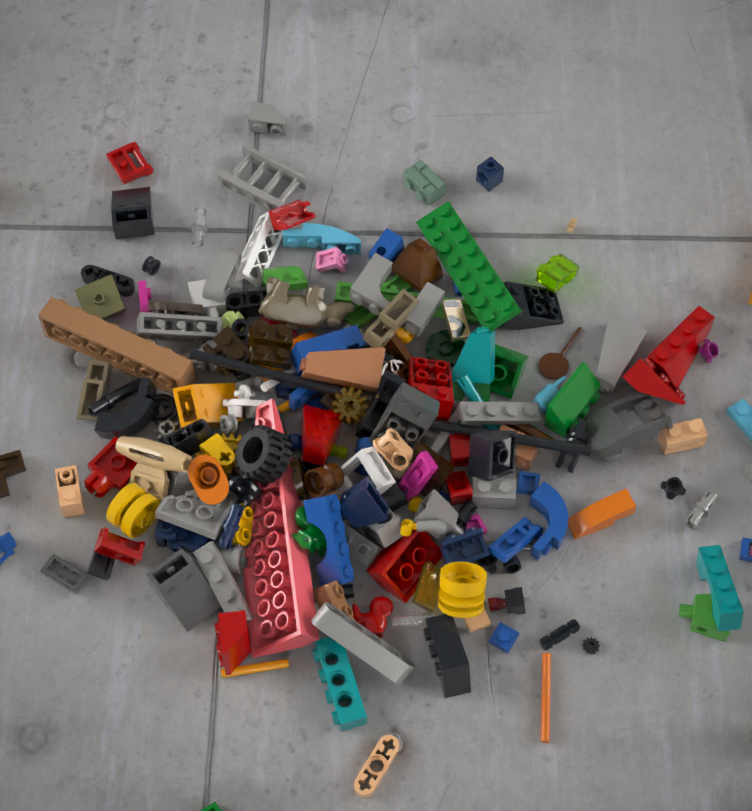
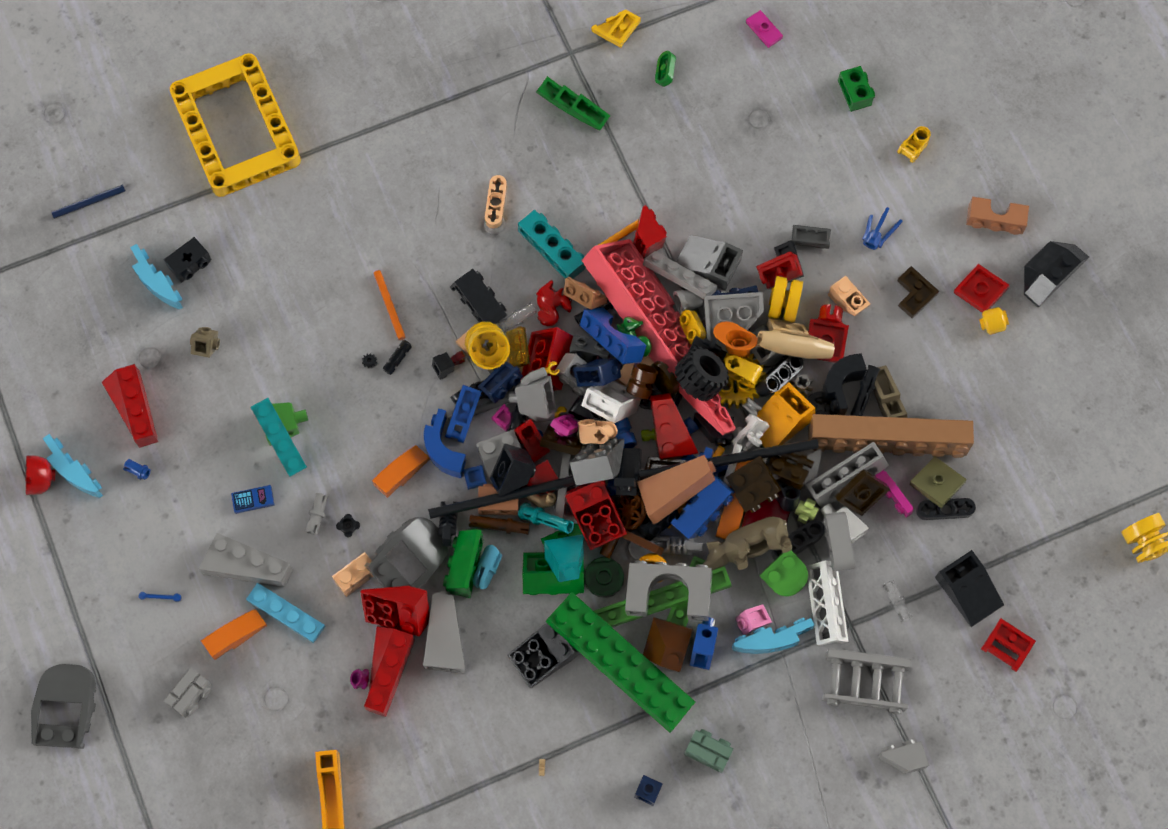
camera: 155 degrees right, 10 degrees up
black bush [142,256,161,276] -> none
dark blue pin [217,503,245,549] -> none
red hinge [268,199,316,230] -> none
light grey beam [311,602,415,685] -> none
clear yellow gear [332,386,369,423] -> none
dark tan slope [363,289,419,348] -> none
tan slope [441,299,470,342] -> none
light grey plate [457,402,541,425] -> none
blue plate [489,622,520,654] -> none
clear neon green brick [535,253,580,293] -> none
reddish brown piece [539,327,582,380] -> none

